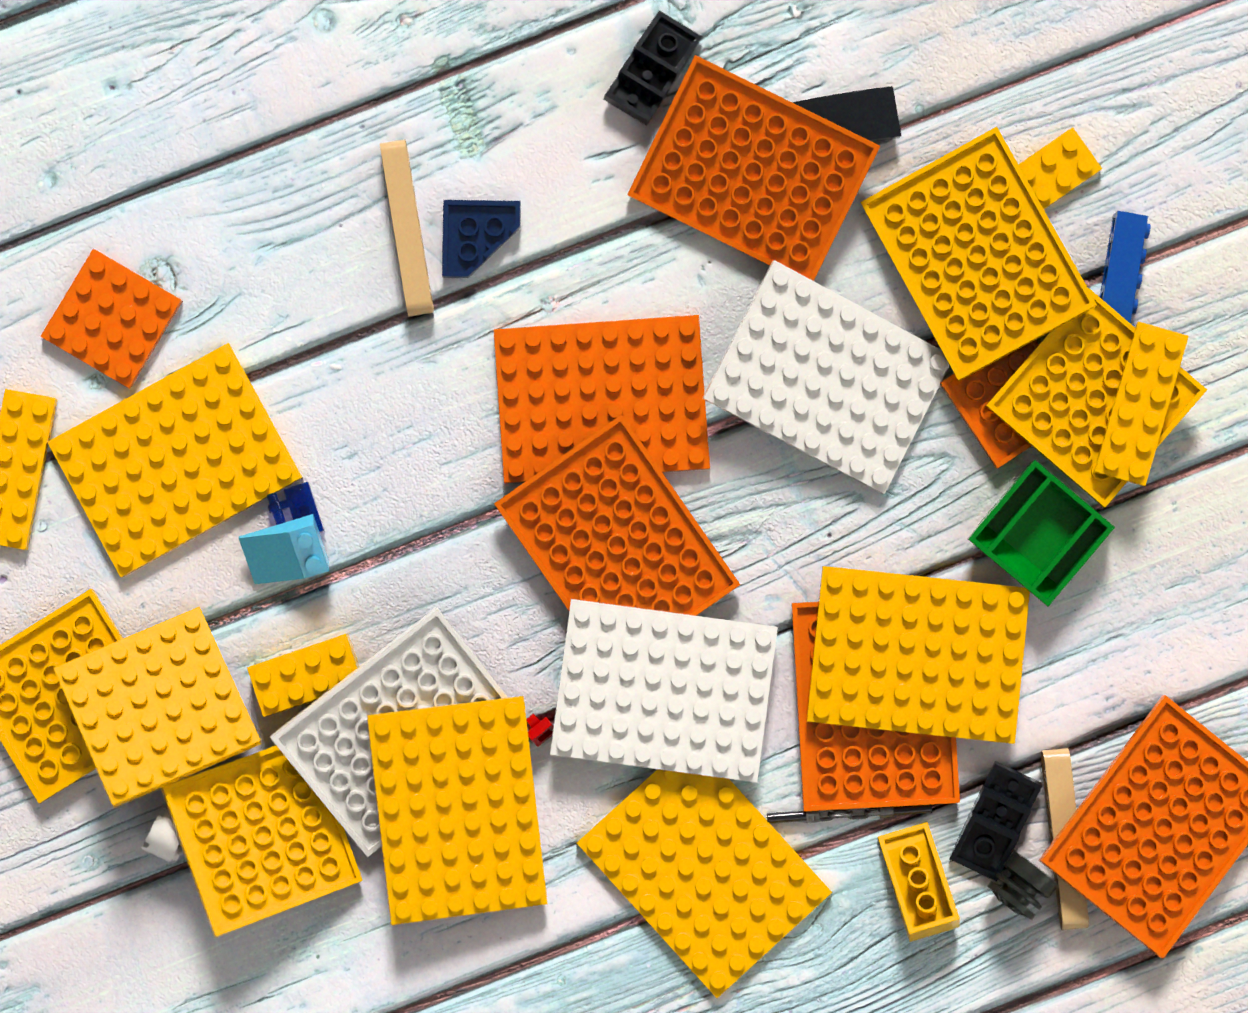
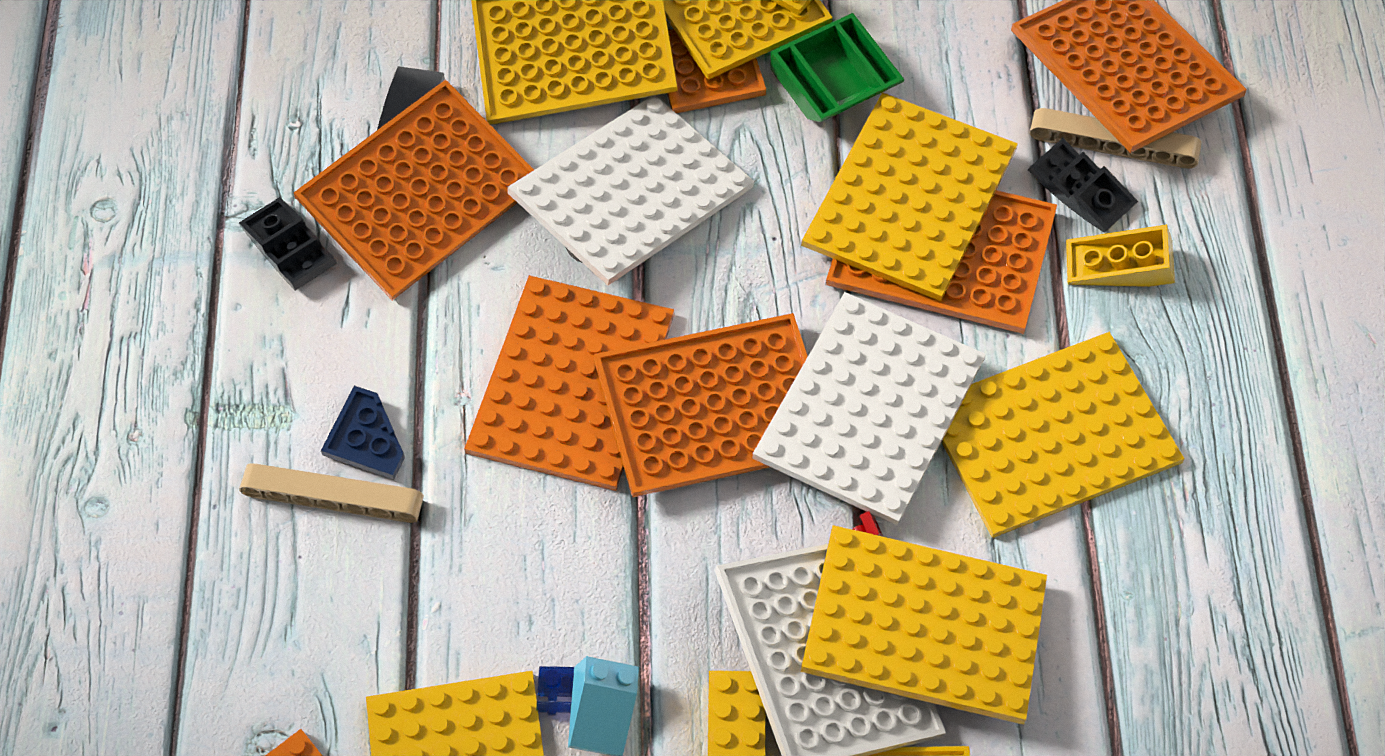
camera: 70 degrees left, 25 degrees down
piece [767,804,932,823] -> none
pearl dark grey wheel [987,851,1058,920] -> none

